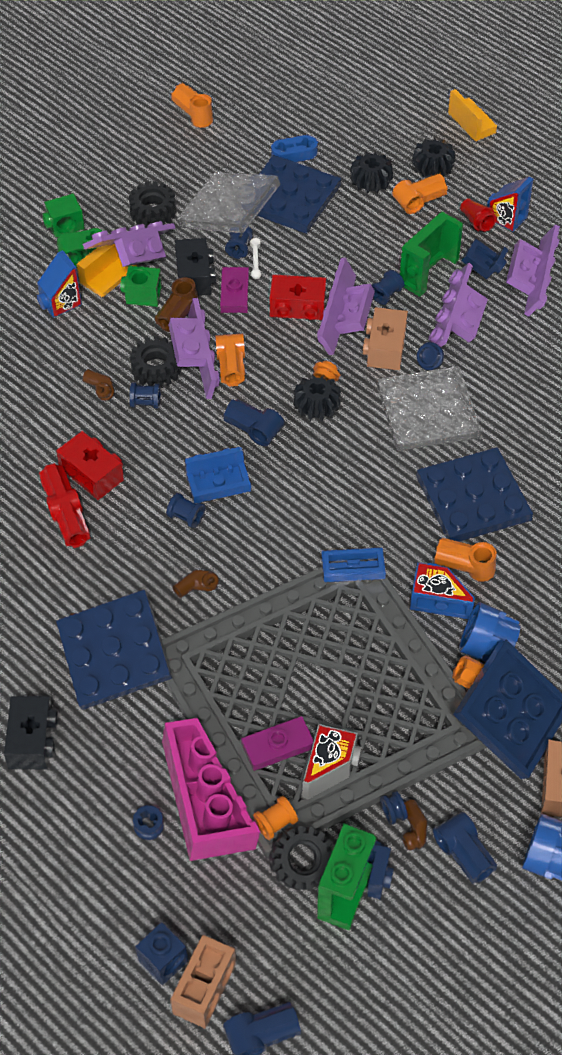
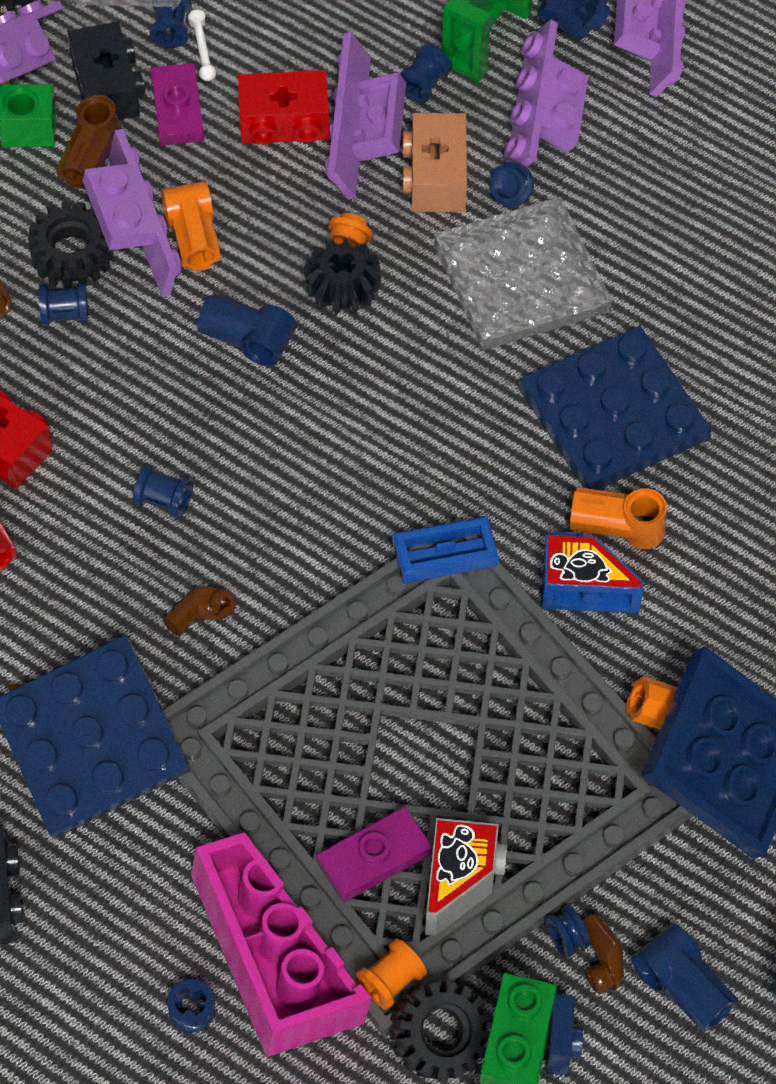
camera: 10 degrees left, 5 degrees up
blue bracket [185,447,251,503] -> none
blue piece [459,602,520,662] -> none

